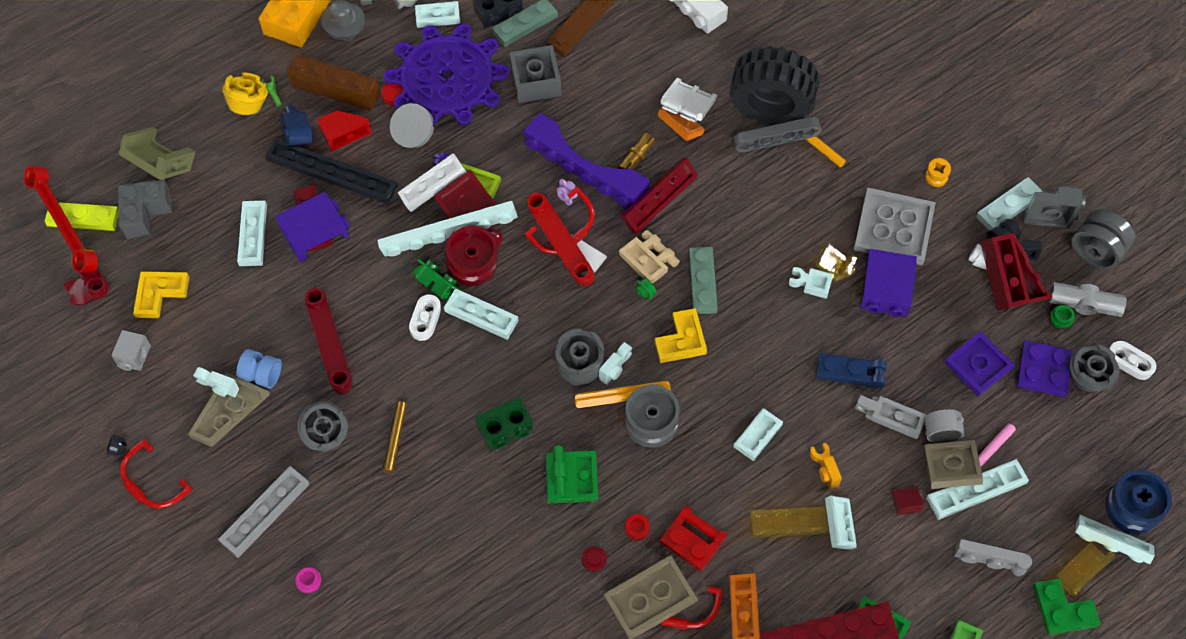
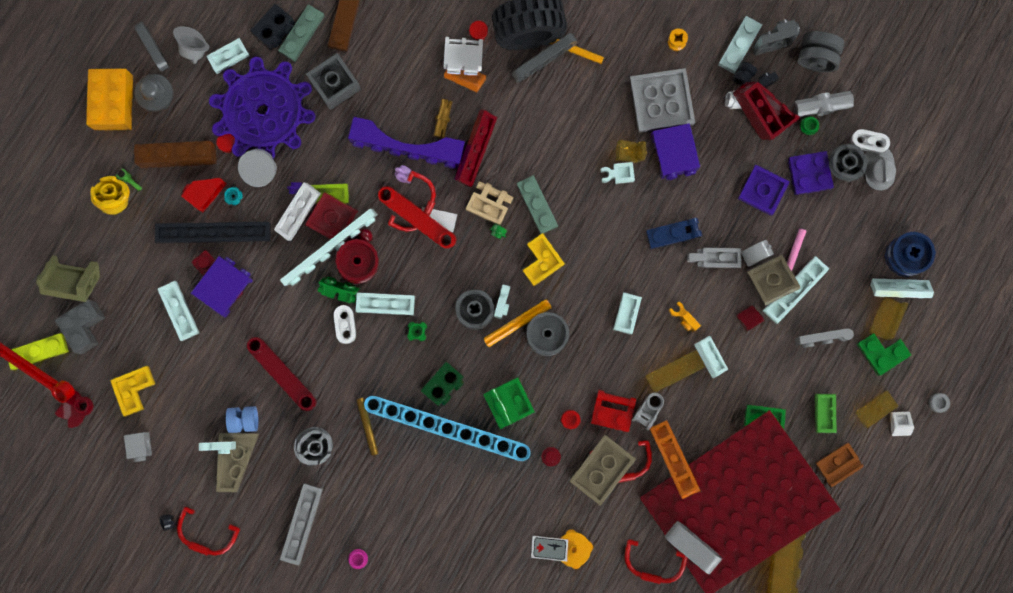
camera: 25 degrees left, 20 degrees up
dark blue piece [281,105,312,145] -> none
none -> teal plate [224,187,243,205]
none -> medium azure beam [364,396,530,461]
none -> green plate [407,322,427,341]
none -> red tile [469,21,488,41]
none -> light grey piece [632,393,664,430]
none -> light grey piece [865,145,896,190]

